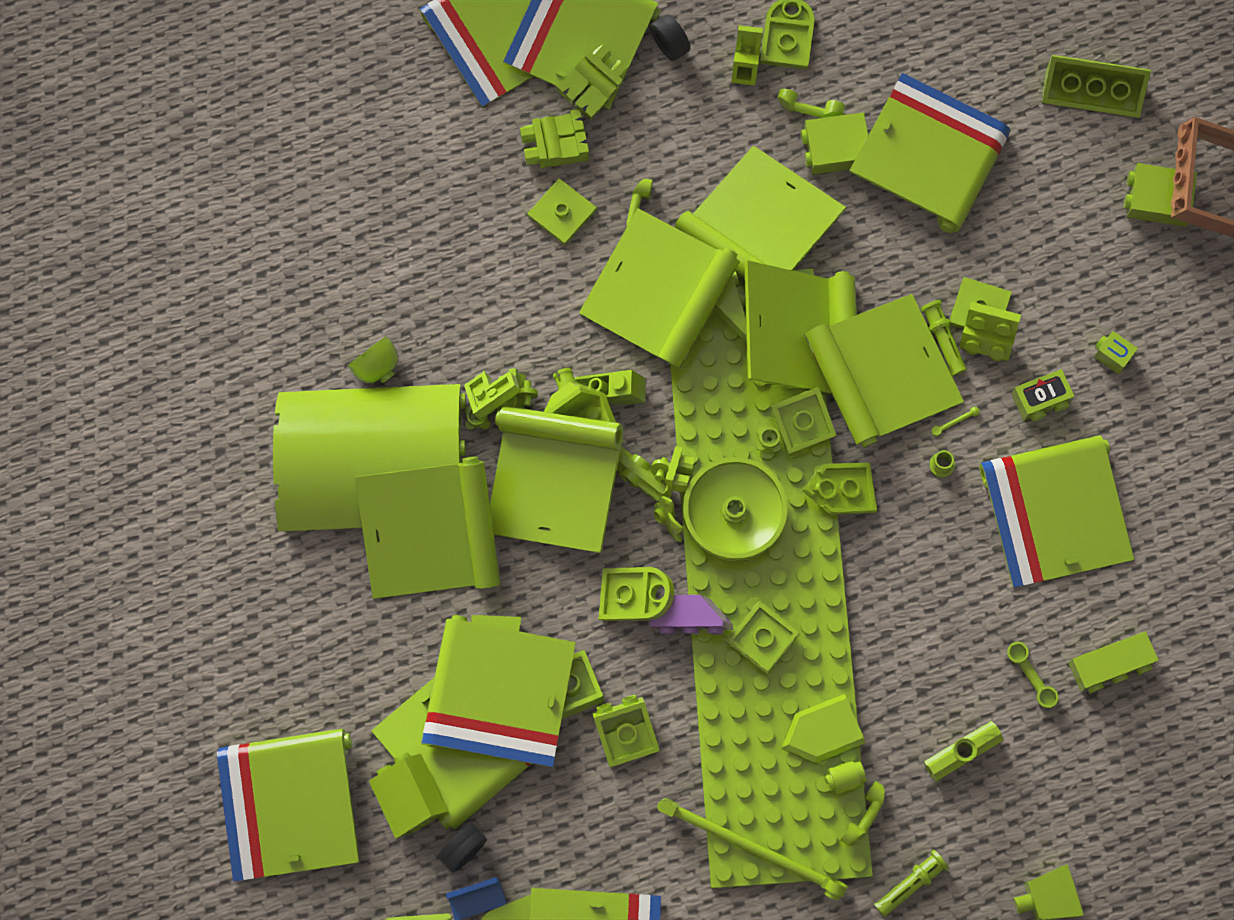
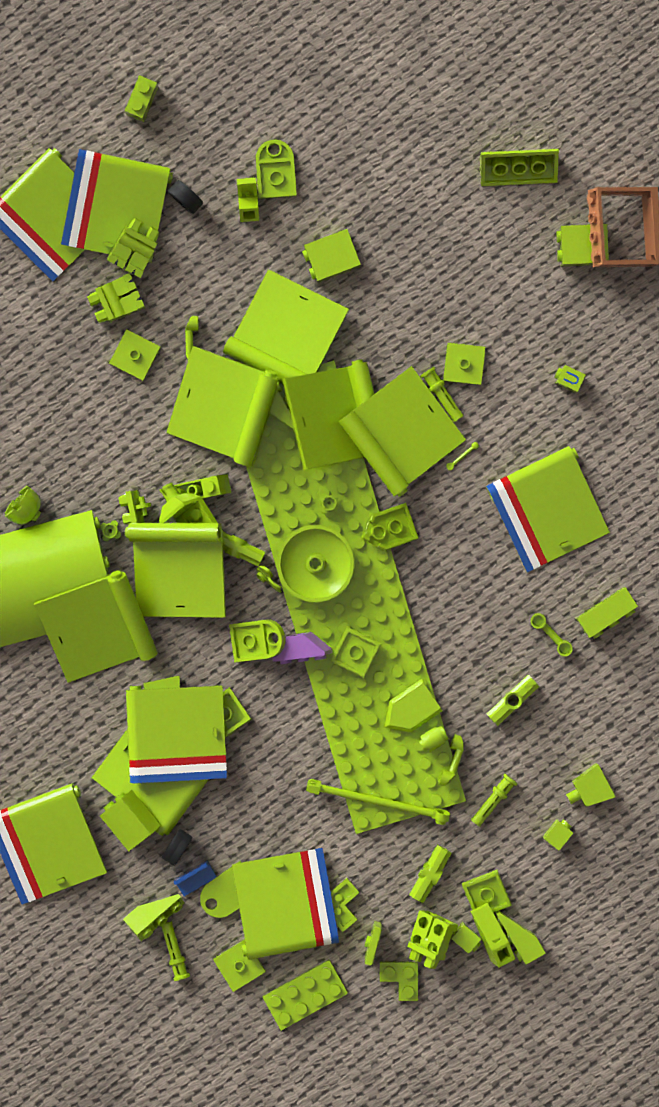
camera: 15 degrees left, 15 degrees up
lime plate [464,371,520,420] -> none
lime plate [592,695,660,768] -> none
lime hips [650,446,695,498] -> none
lime hinge [769,387,837,454] -> none
lime bar [777,89,846,118] -> none
lime door [849,73,1011,233] -> none
lime piece [929,450,955,478] -> none
lime plate [959,302,1021,361] -> none
lime brick [1011,369,1074,422] -> none

